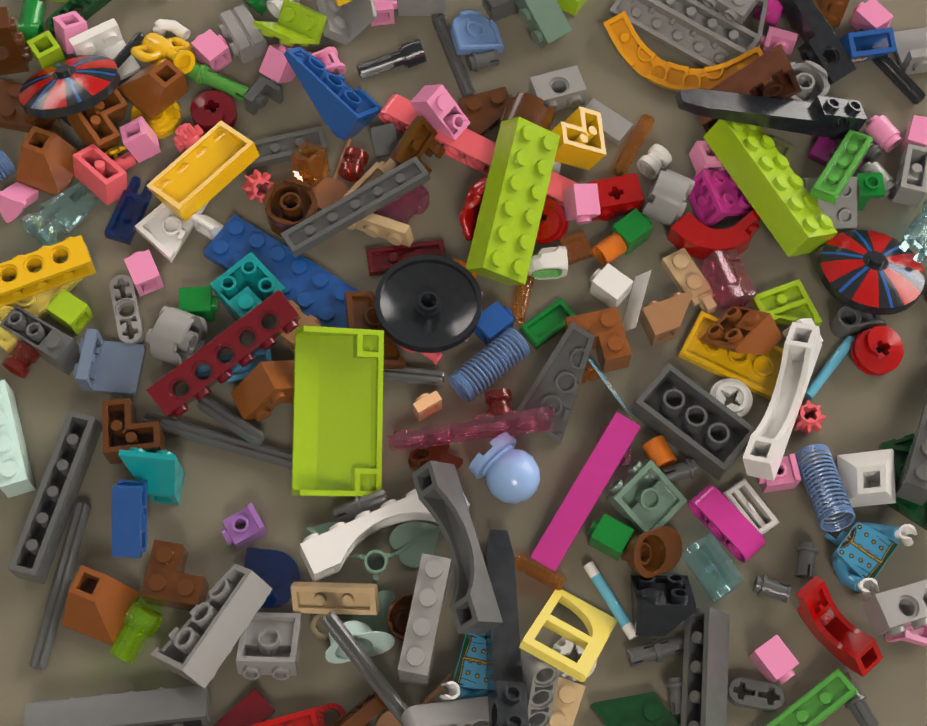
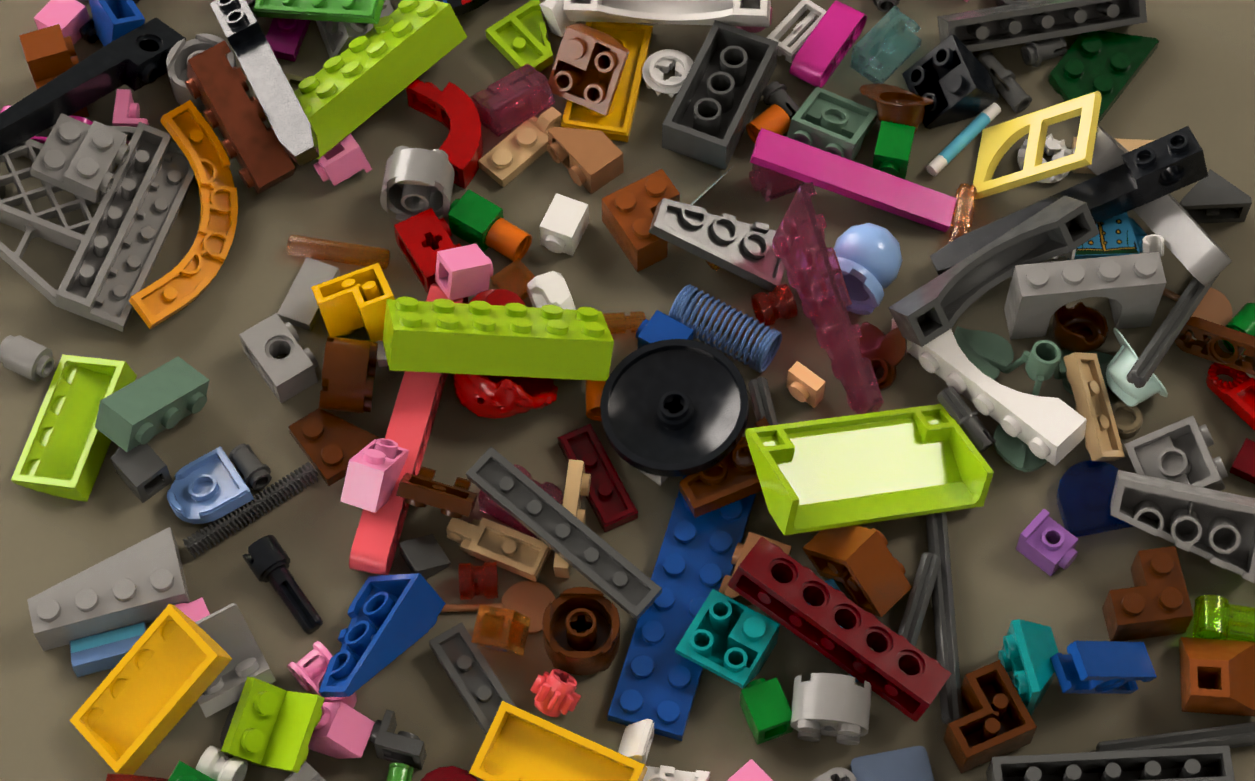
camera: 105 degrees left, 5 degrees down
green tile [519,298,576,350] -> none
white sticker [622,270,651,331] -> none
white wheel [637,144,672,180] -> none
dark pink bracket [687,169,754,228] -> none

